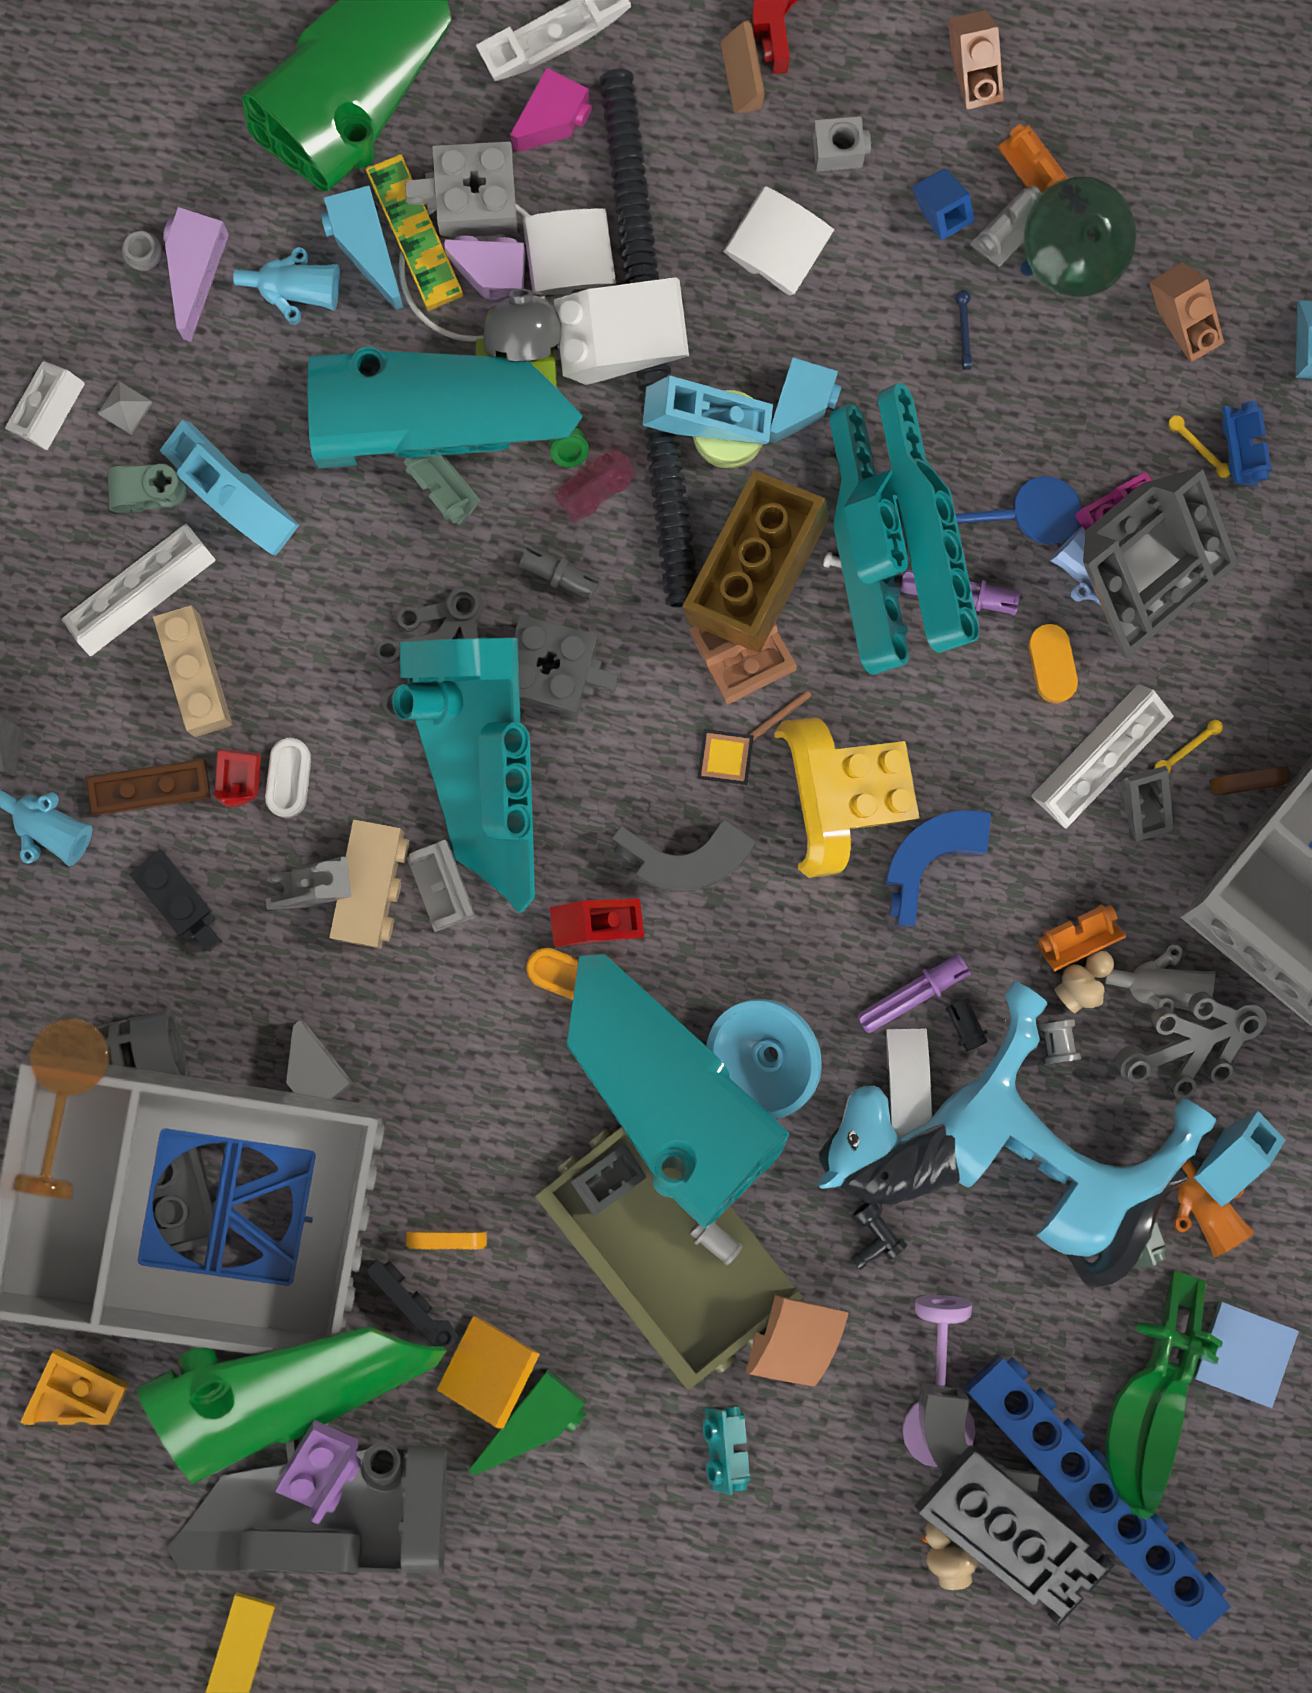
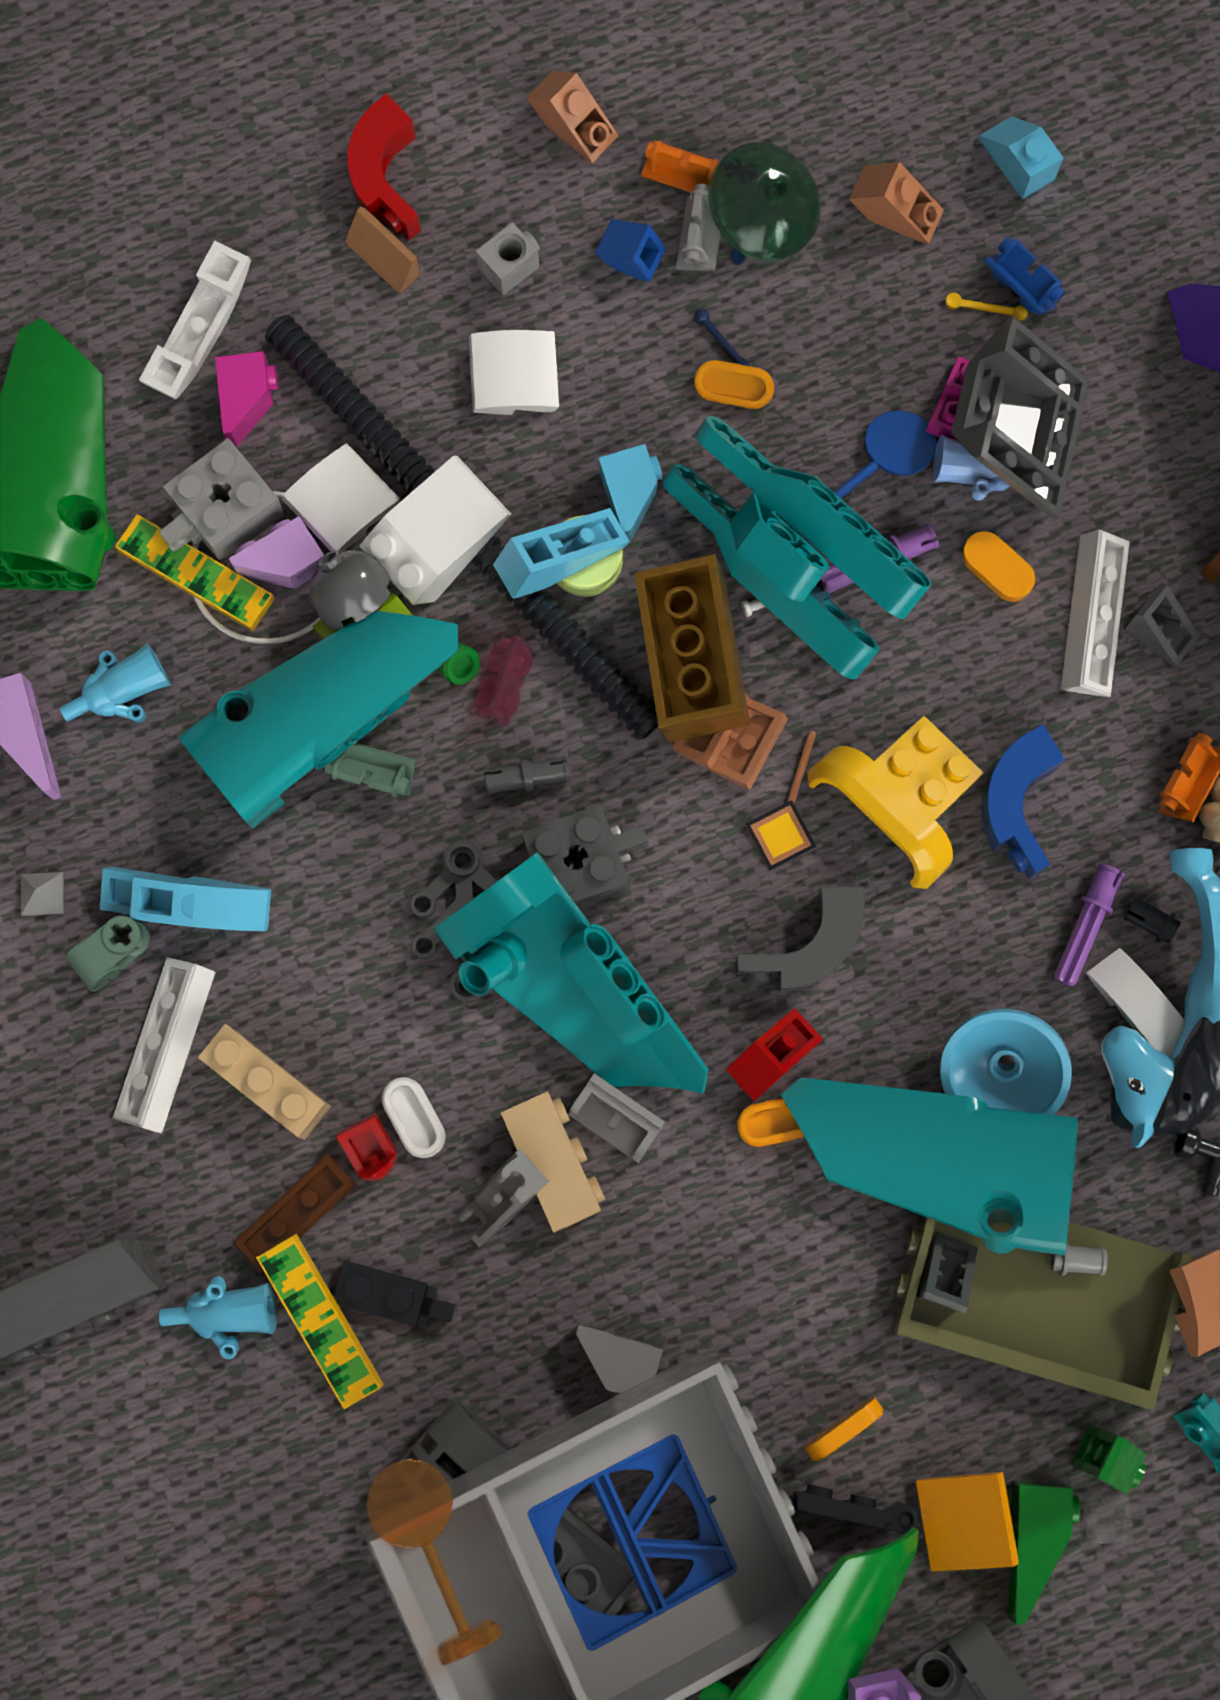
camera: 30 degrees left, 5 degrees down
medium azure slope [320,186,403,310] -> none
yellow hinge [1154,720,1223,773] -> none
none -> tile [256,1233,384,1409]
none -> light orange tile [694,360,774,409]
none -> green slope [1070,1425,1146,1494]

